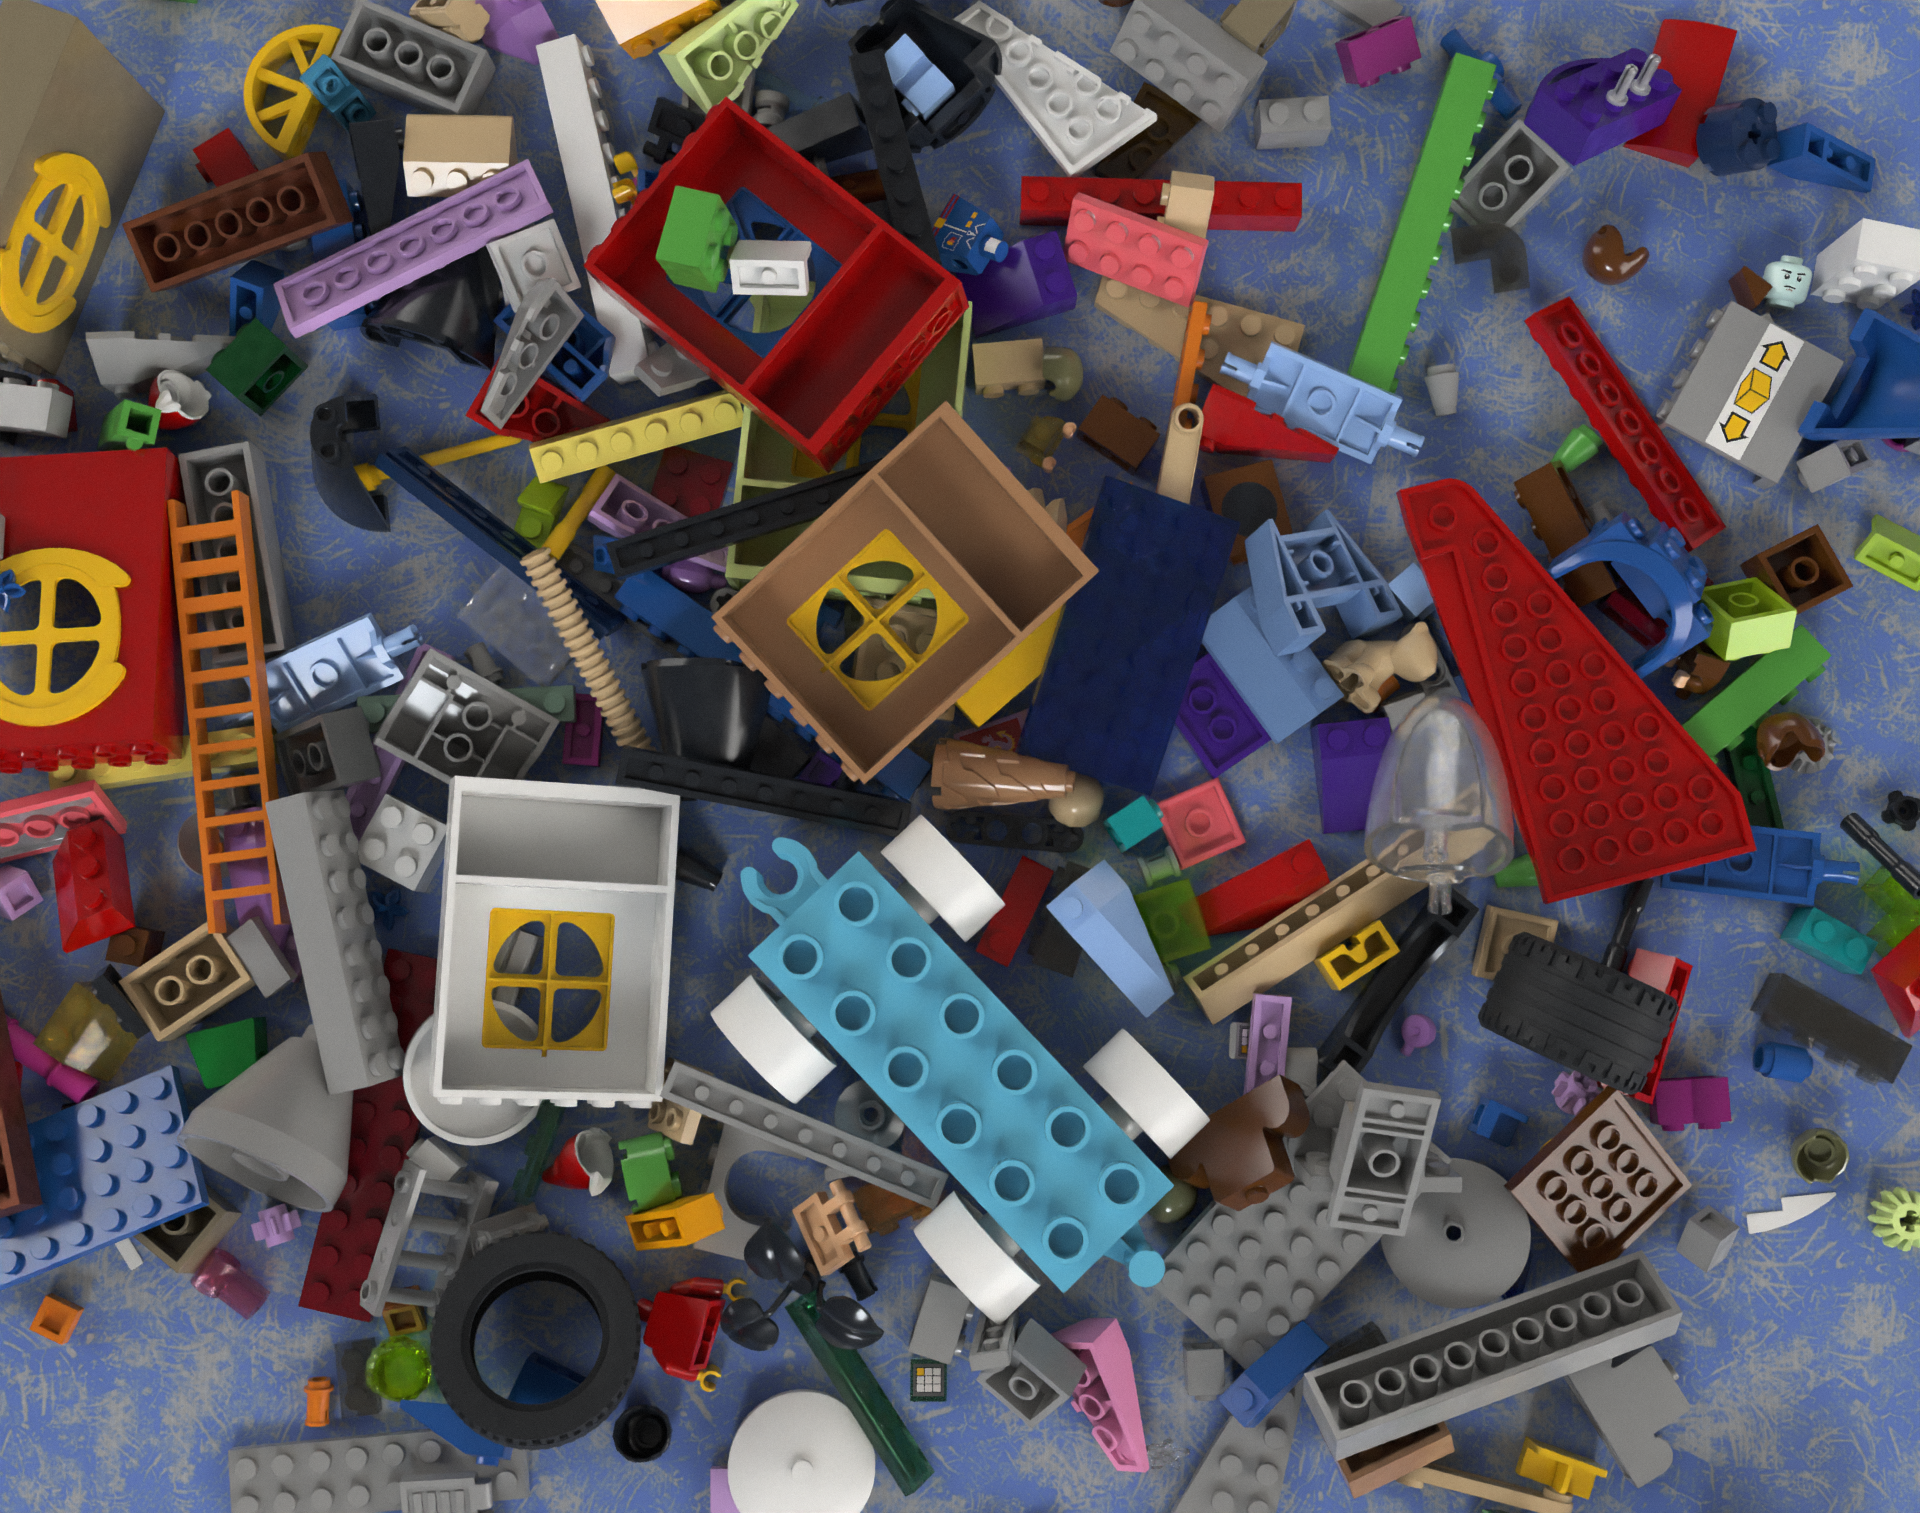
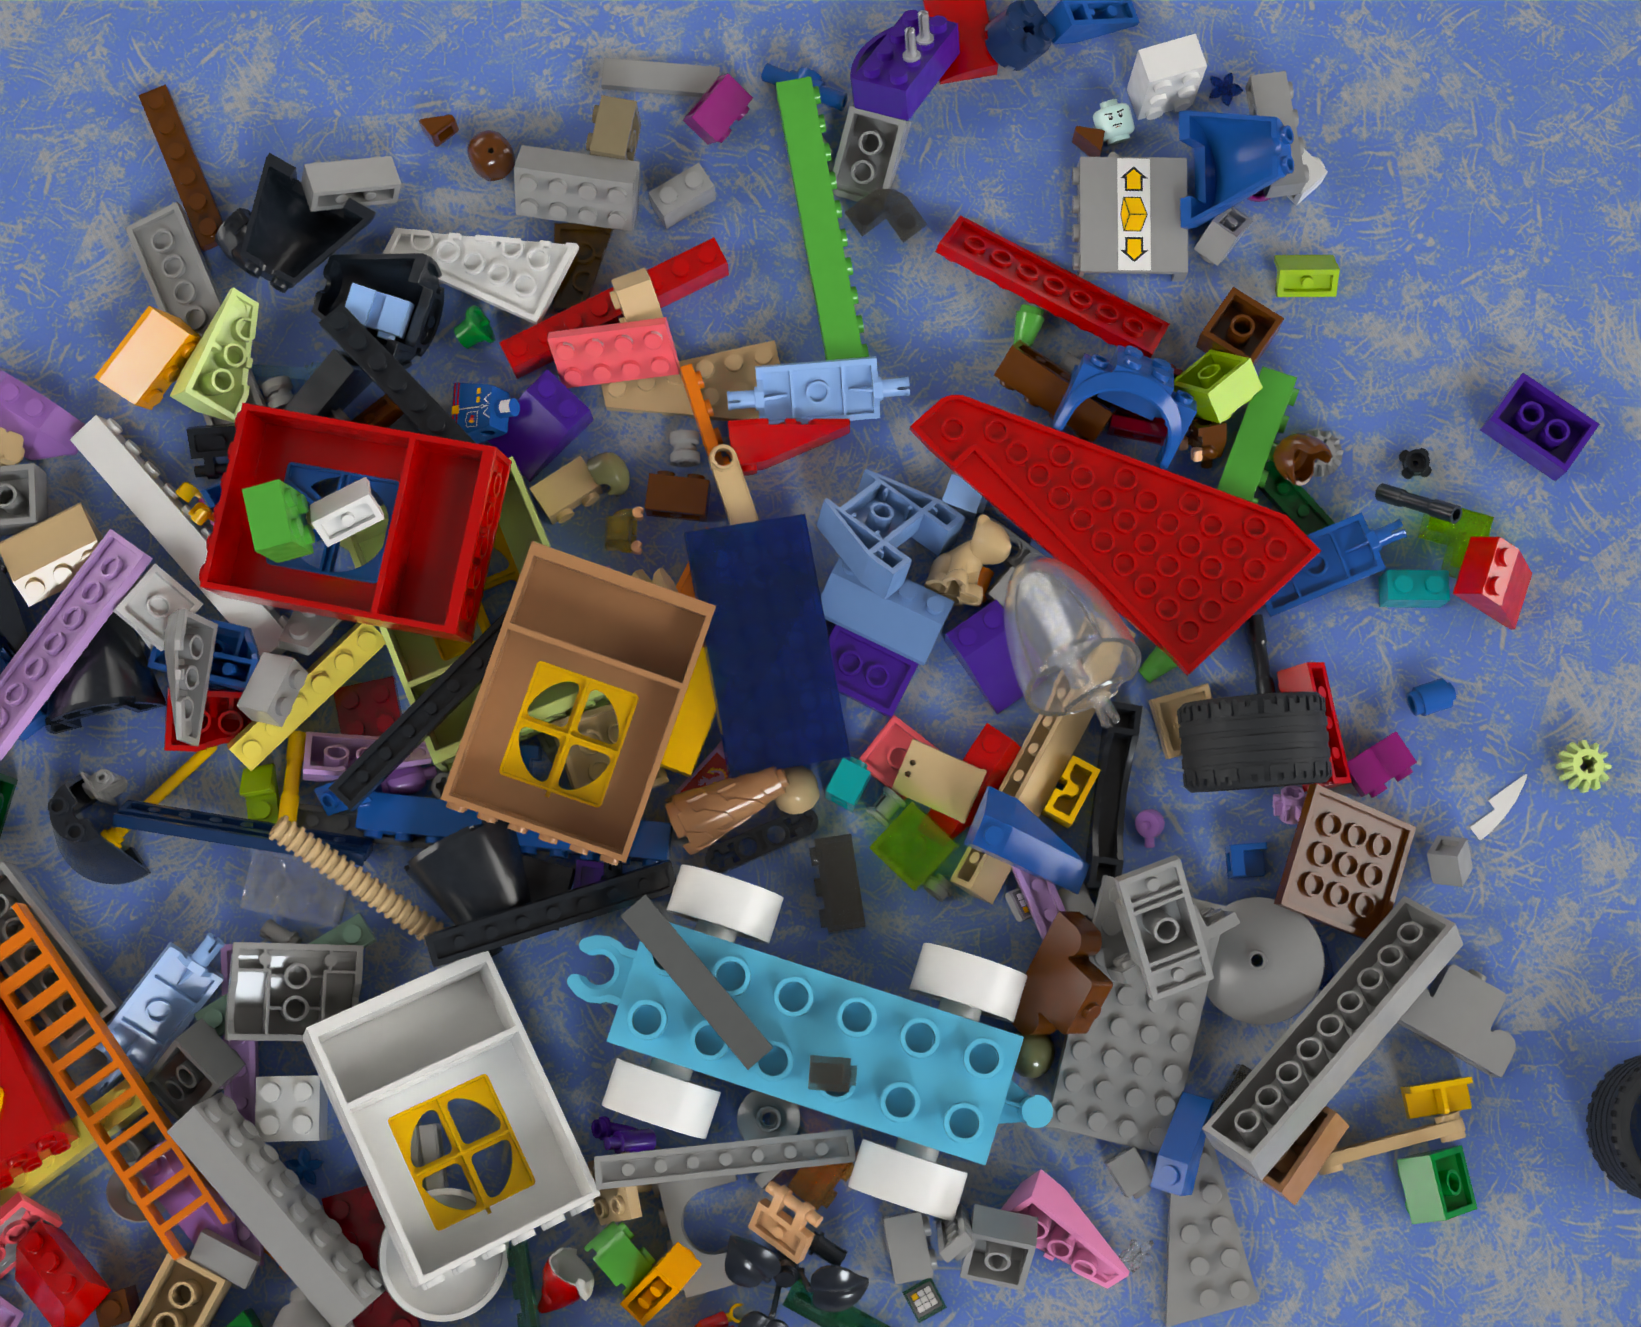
camera: 25 degrees left, 5 degrees down
magenta plate [562,693,604,767] -> none
black cone [675,846,723,892] -> none
red slope [975,855,1054,967] -> none
light blue wedge [1046,859,1174,1018] -> none
brick [1199,459,1293,567] -> none
light grey cone [1424,363,1459,417] -> none
reddish brown helmet [1582,224,1650,285] -> none
clear smoke brick [1750,973,1913,1086] -> none
olive hair [1790,1128,1850,1184] -> none
none -> light grey hinge [80,769,128,807]
none -> light grey brick [237,652,308,727]
none -> green piece [454,305,496,349]
none -> dark purple plant [591,1116,656,1154]
none -> dark grey tile [620,894,773,1070]
none -> light grey wheel [669,430,700,467]
none -> clear smoke brick [808,1055,857,1092]
none -> tan container [891,739,987,823]
none -> blue wedge [964,786,1090,894]

